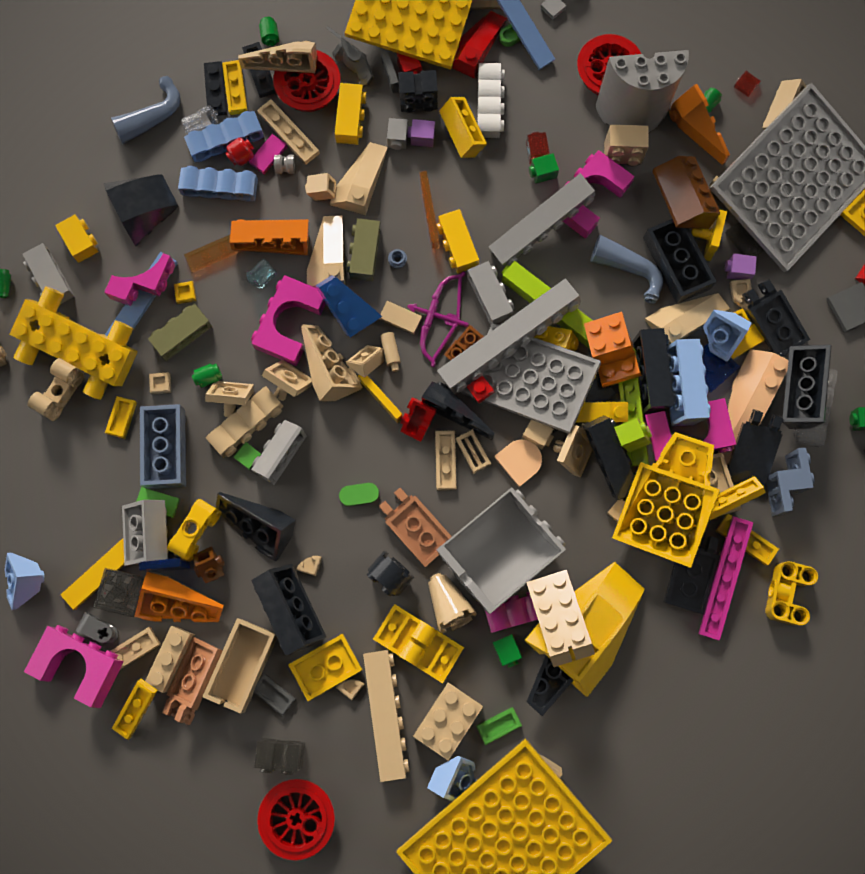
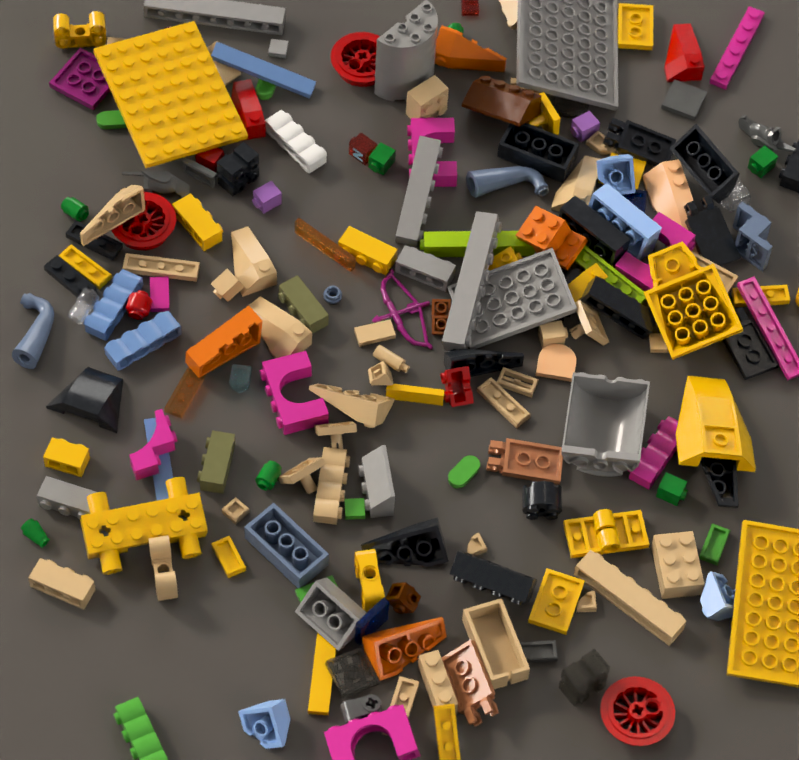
camera: 45 degrees left, 20 degrees down
yellow tile [174,281,197,304] -> none
light grey wheel [274,155,295,174] -> none
blue wedge [316,275,382,337] -> none
light grey brick [387,118,408,150] -> none
tan cone [428,573,477,633] -> none
yellow brick [439,97,487,158] -> none
red plate [467,375,495,403] -> none
tan piece [526,570,595,667] -> none
lime brick [614,418,652,453] -> none
yellow plate [710,476,766,520] -> none

